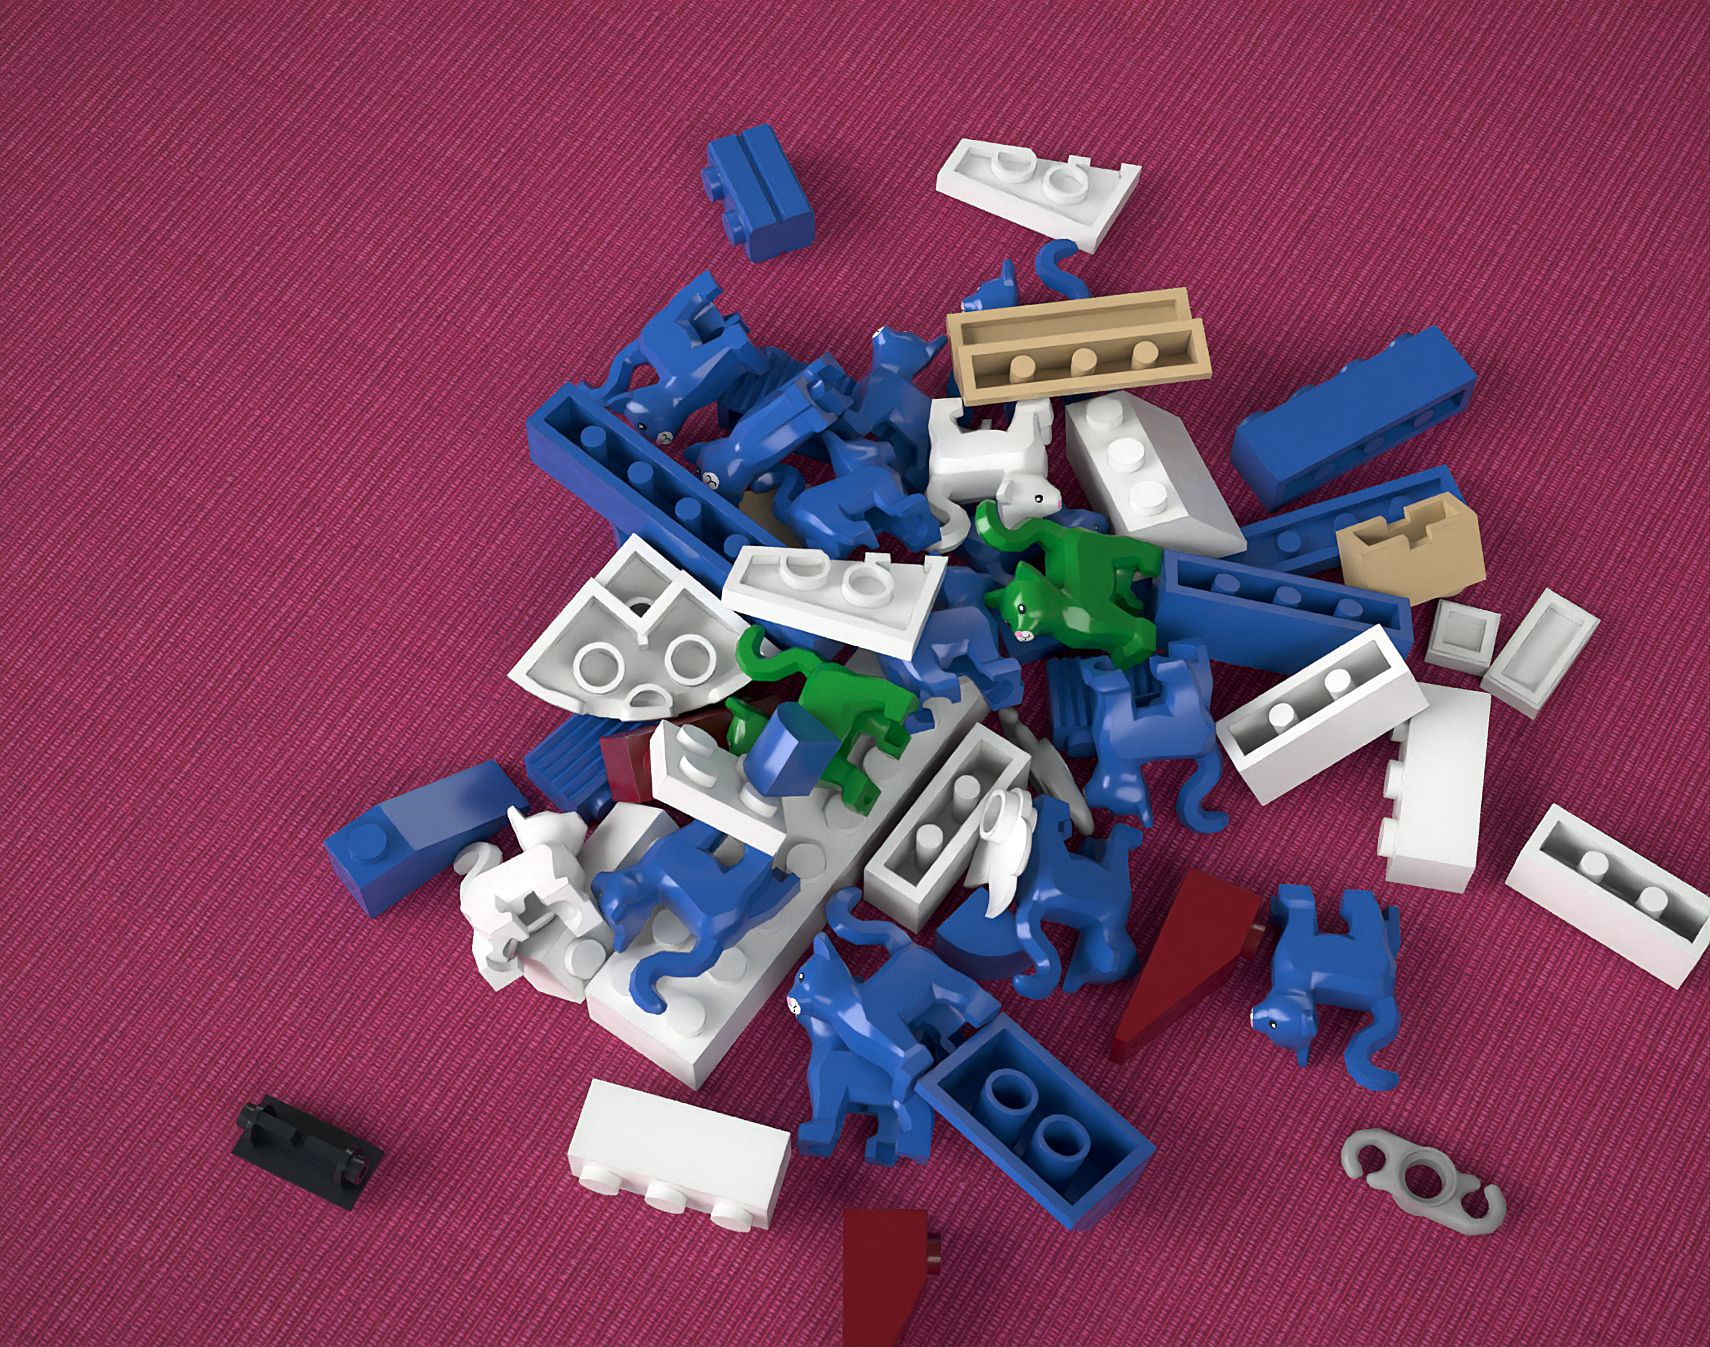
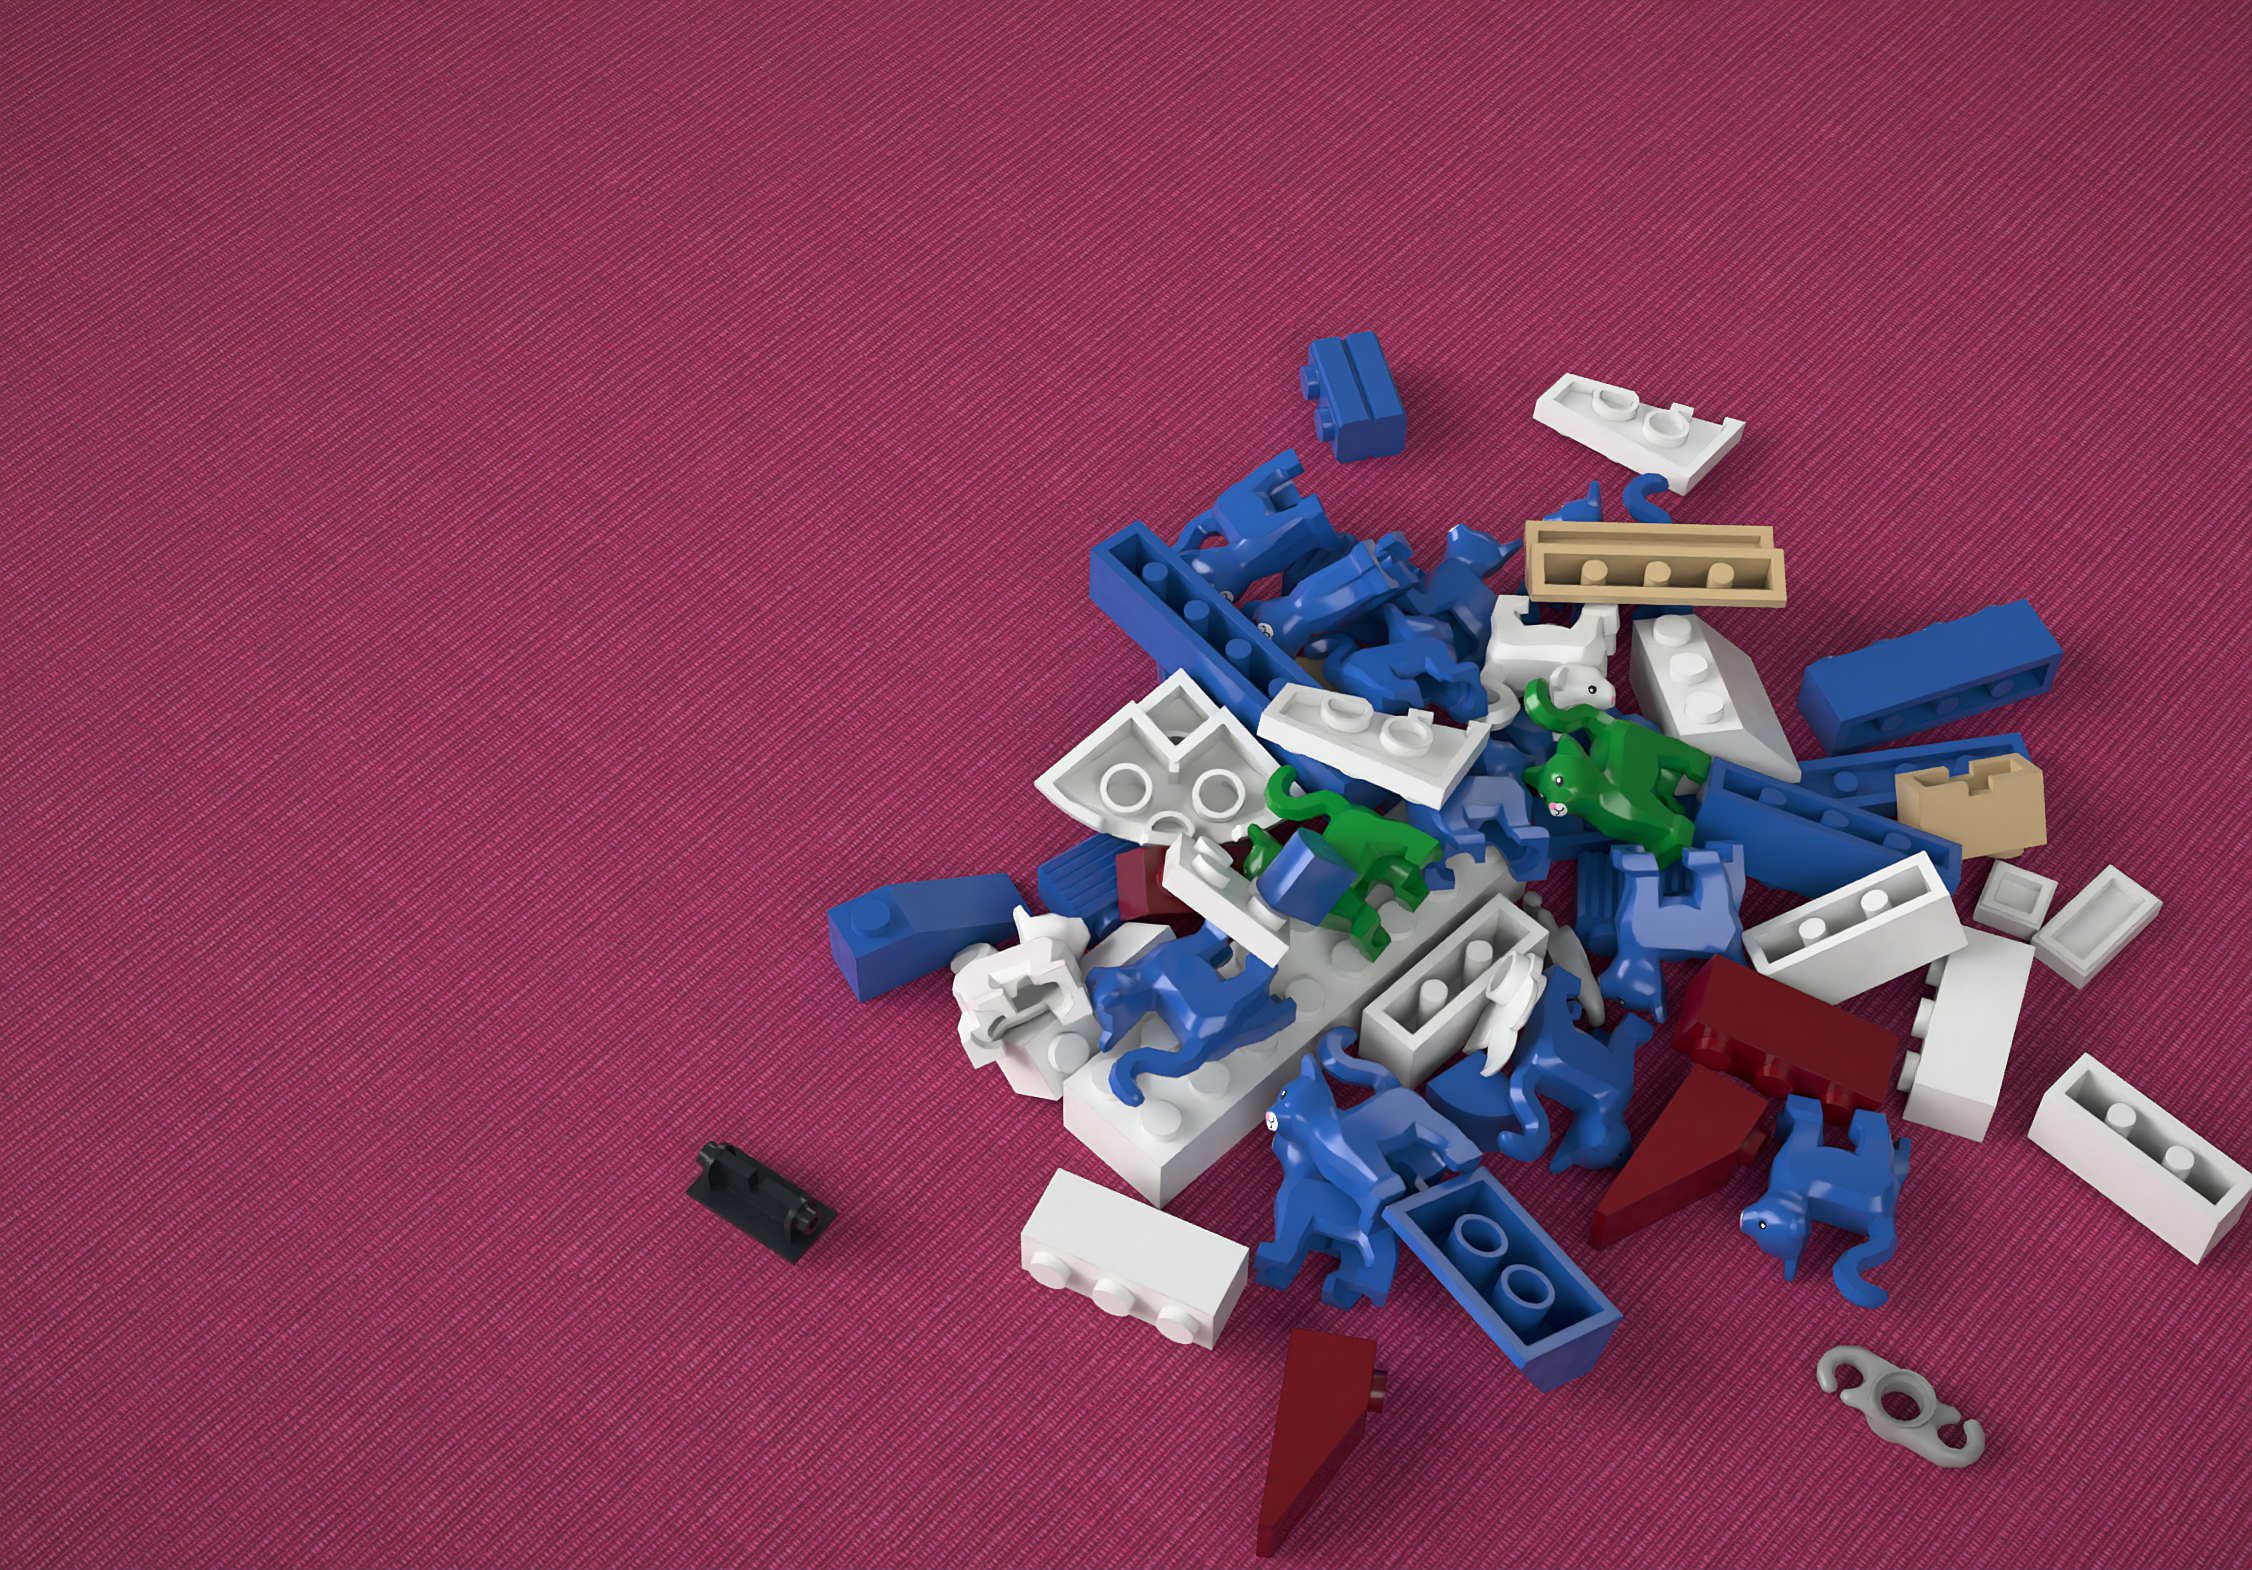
camera: 10 degrees right, 10 degrees down
none -> dark red brick [1670,954,1900,1127]

